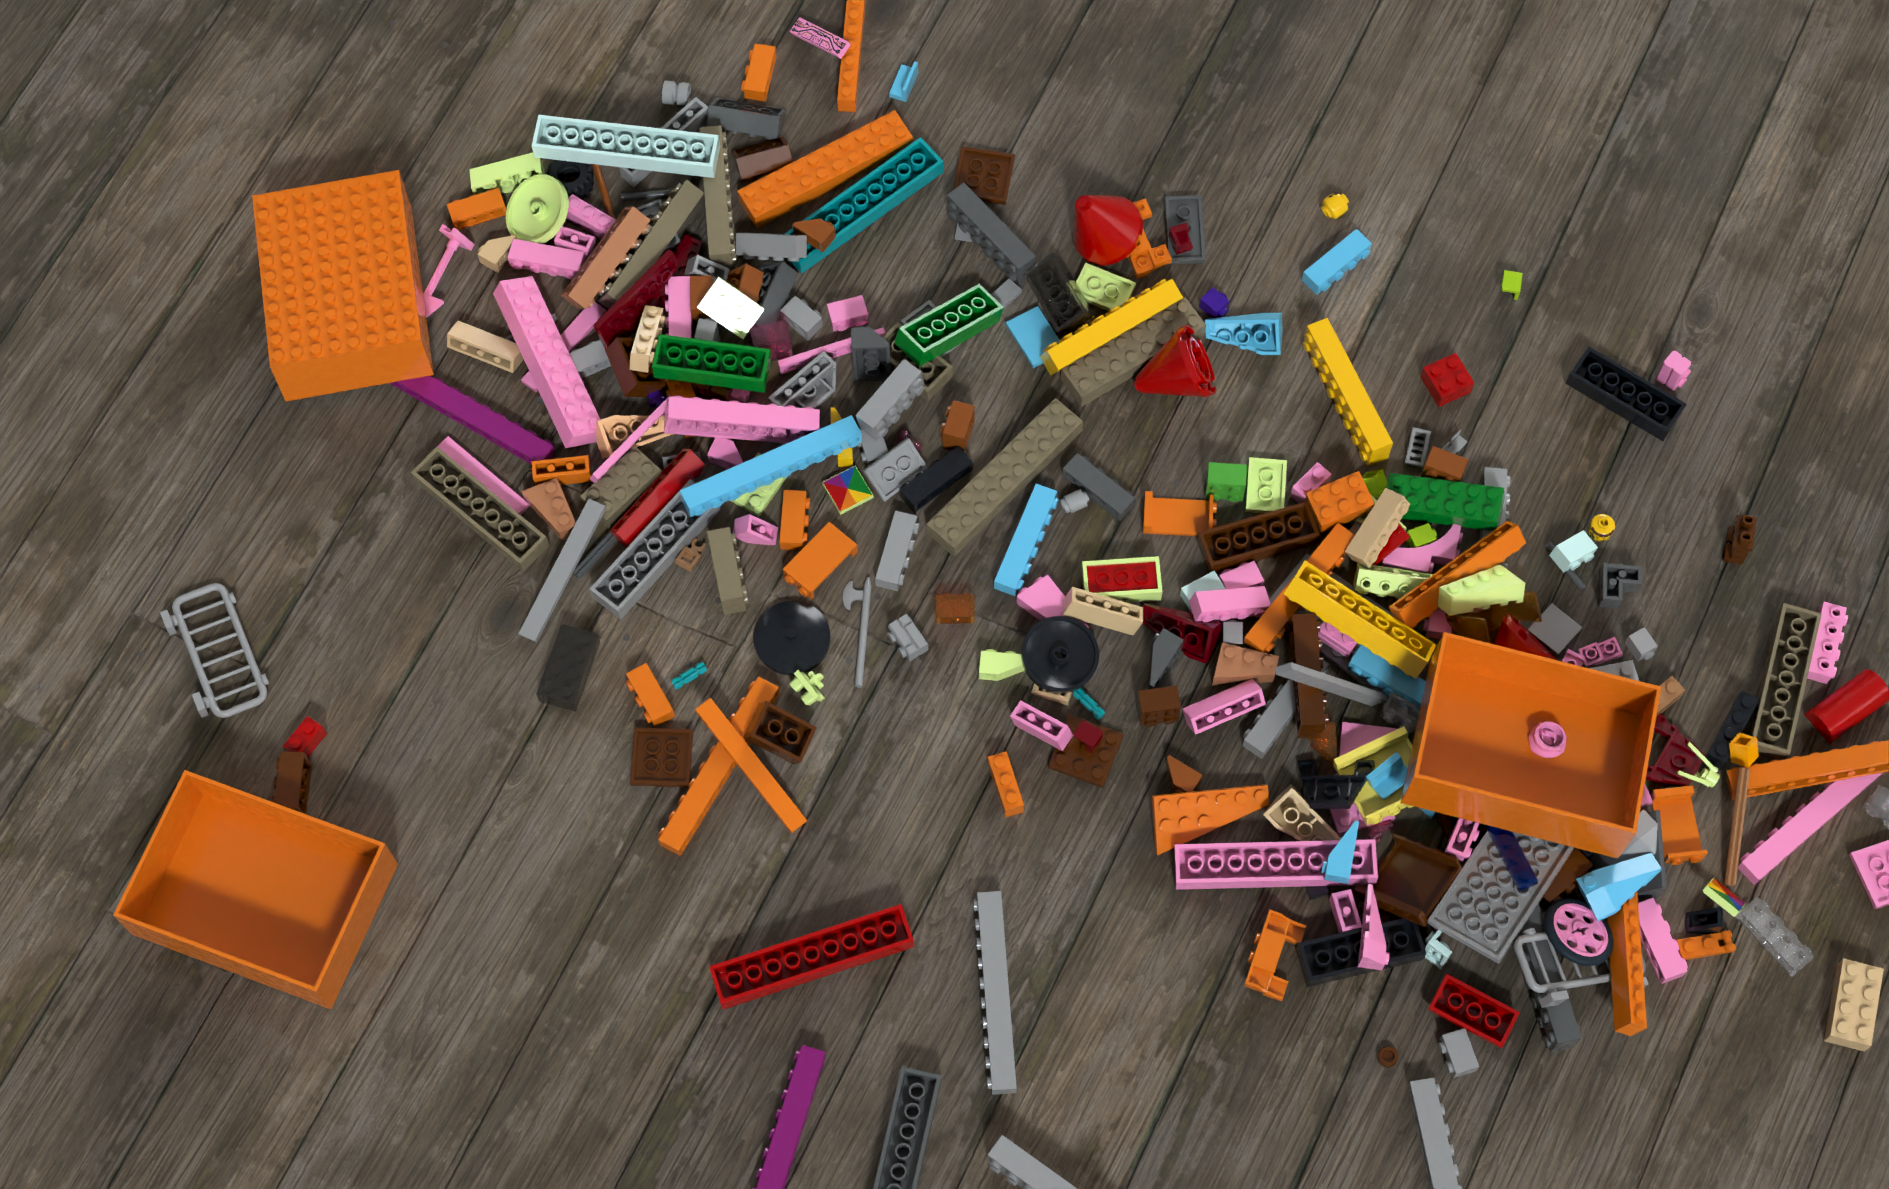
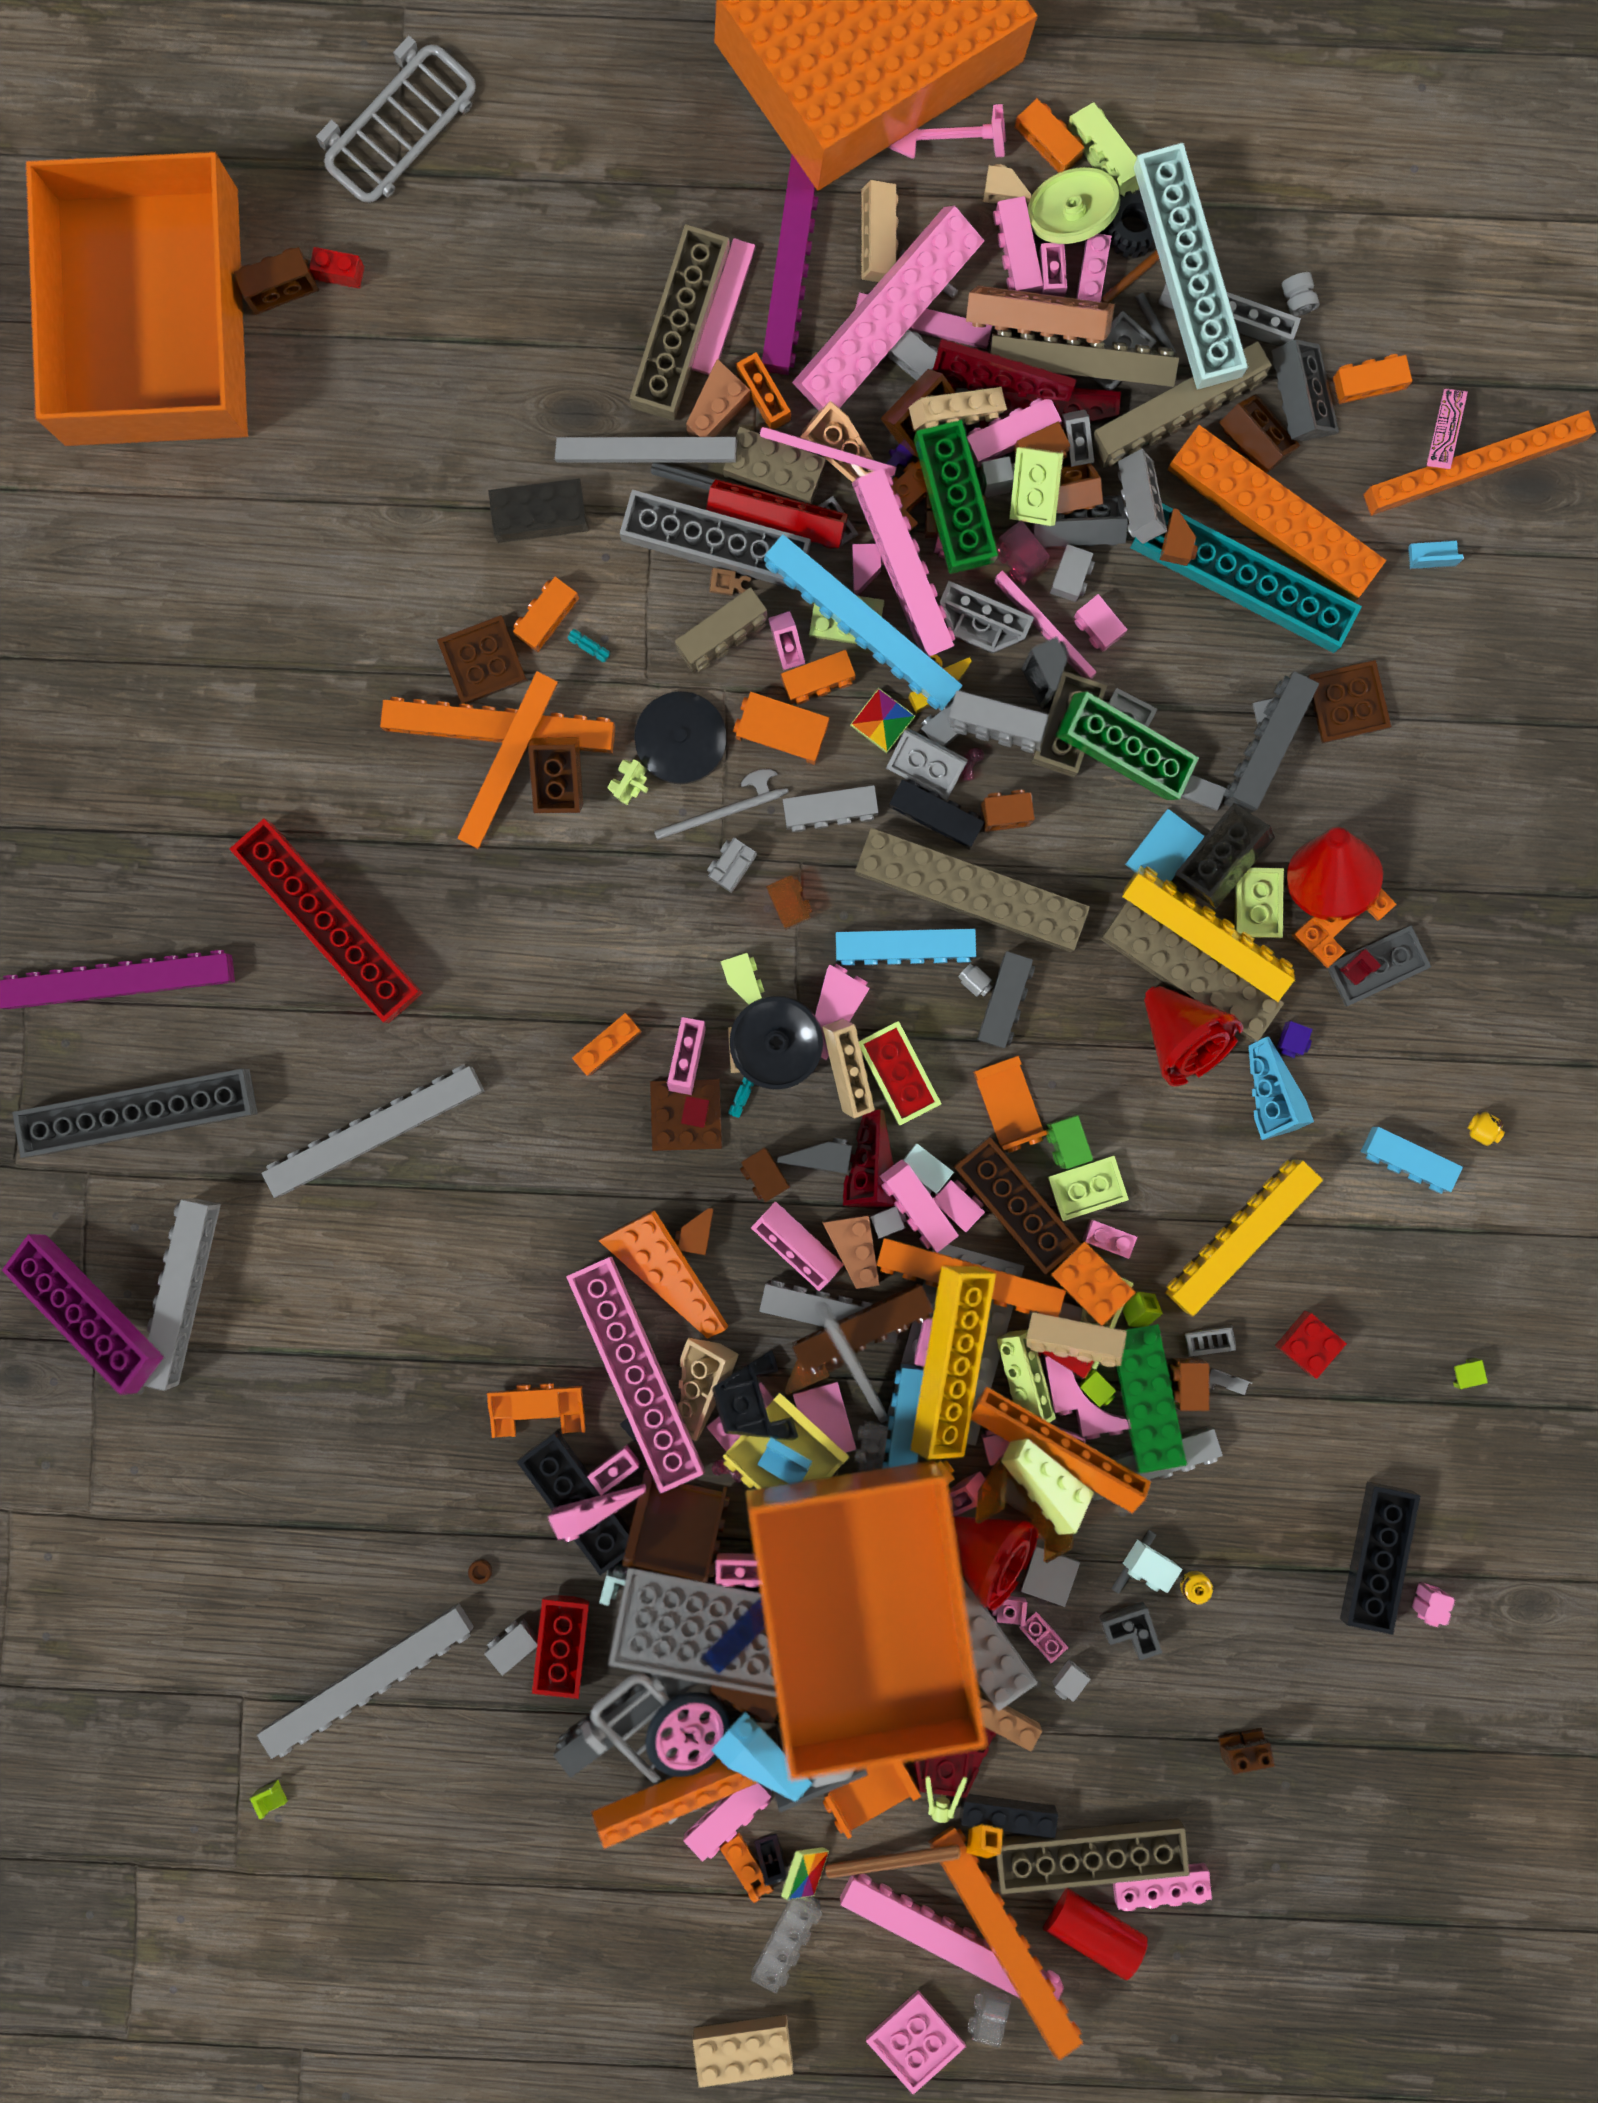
camera: 70 degrees right, 20 degrees up
medium azure slope [1321,821,1359,884] -> none
bright pink hat [1528,721,1567,758] -> none

